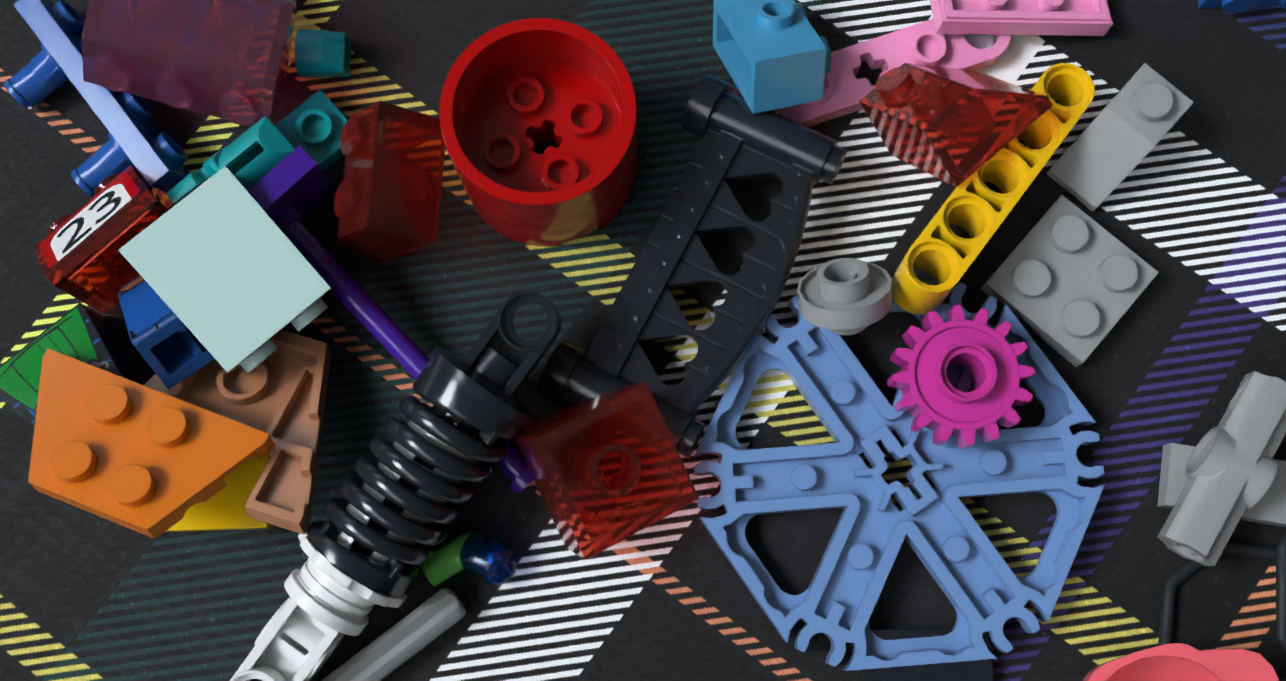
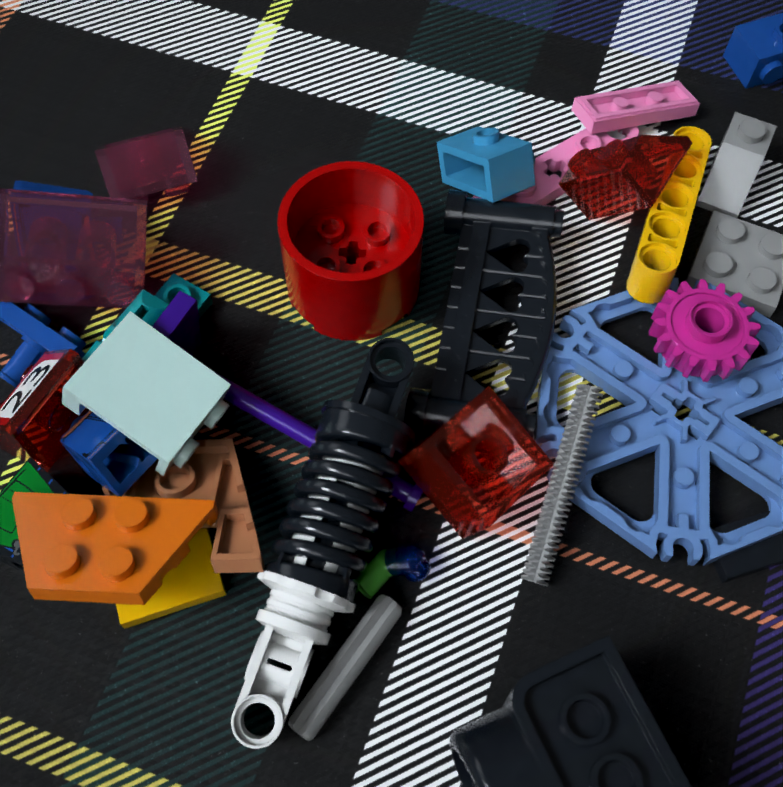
camera: 20 degrees left, 15 degrees down
teal hose [295,29,352,78] -> none
clear red slope [334,101,445,264] -> none
light grey plate [797,258,893,335] -> none
none -> light grey axle [521,384,604,587]

